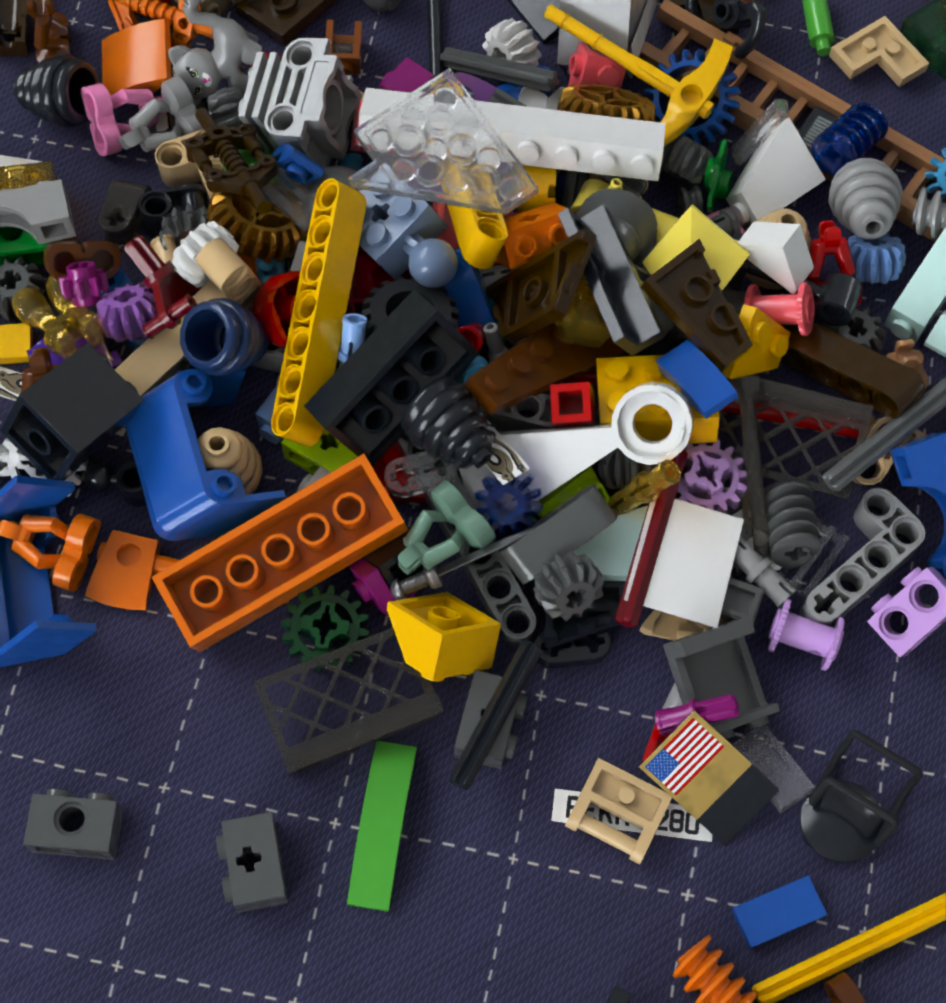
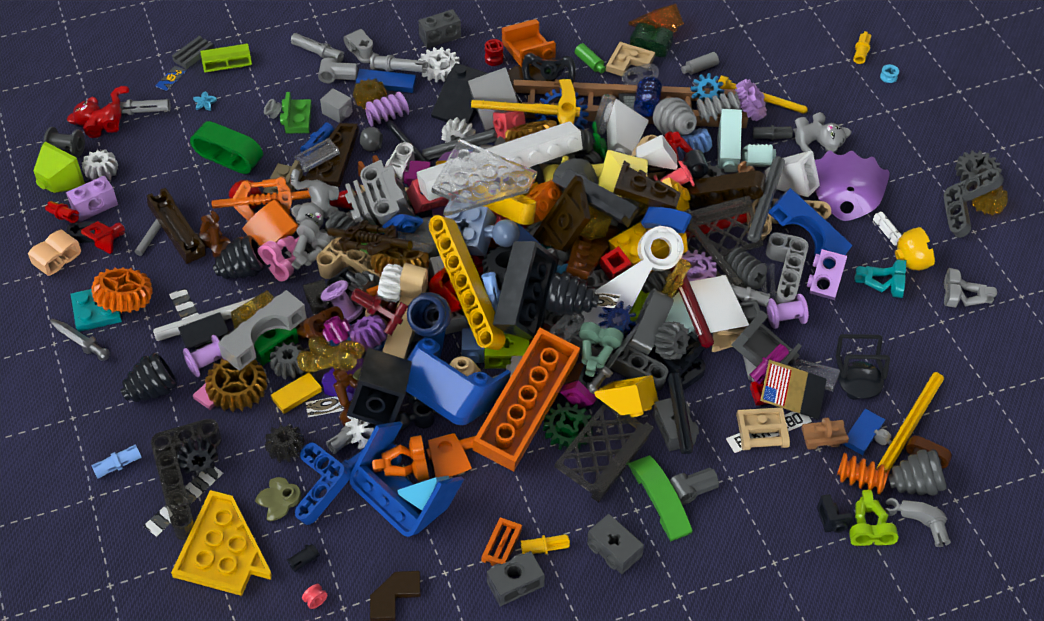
camera: 30 degrees left, 15 degrees down
none -> lavender hose [321,280,363,323]
none -> white piece [385,142,415,182]
none -> medium azure slope [398,476,450,510]
none -> orange tile [481,517,522,566]
none -> yellow axle [521,535,570,555]
none -> clear beam [622,64,659,85]
none -> dark grey piece [669,468,719,505]
none -> medium nougat hips [801,418,849,450]
none -> light grey piece [874,429,892,445]

